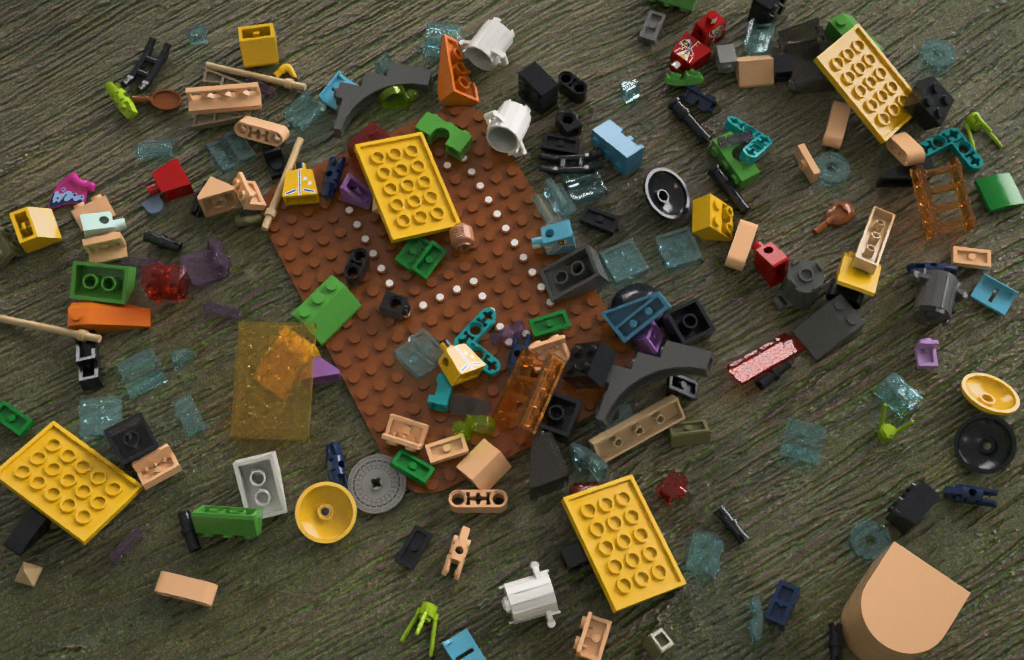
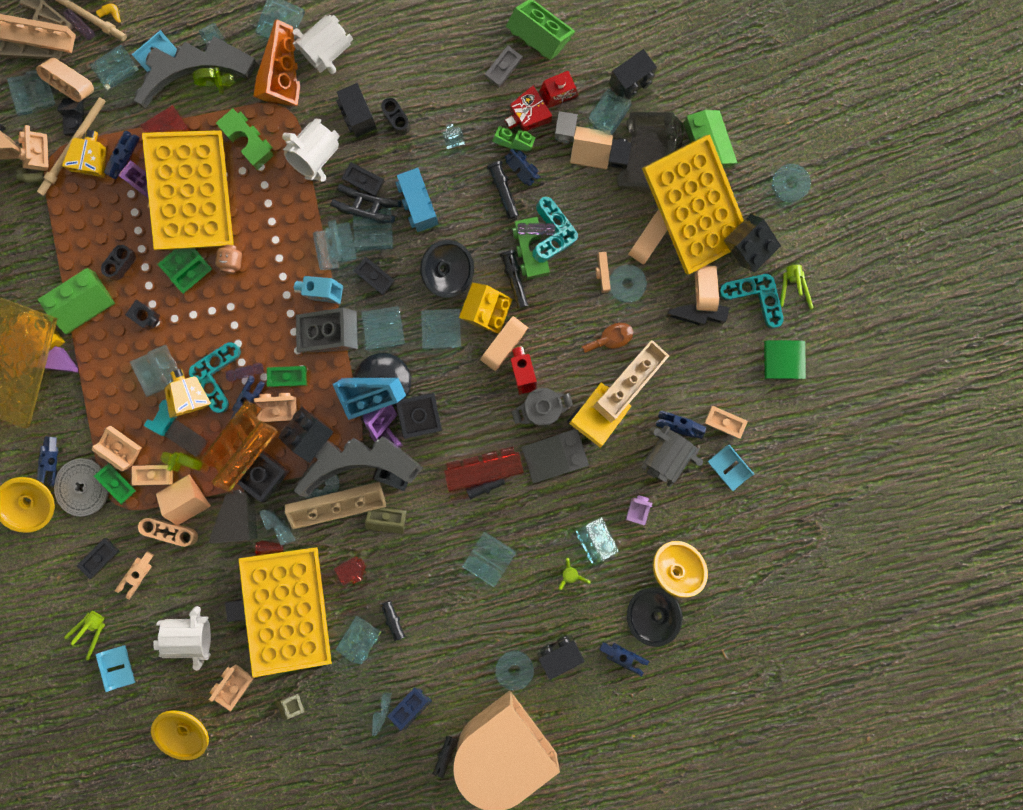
camera: 15 degrees right, 20 degrees up
black brick [555,108,582,137] -> none
clear orange fence [909,157,976,240] -> none

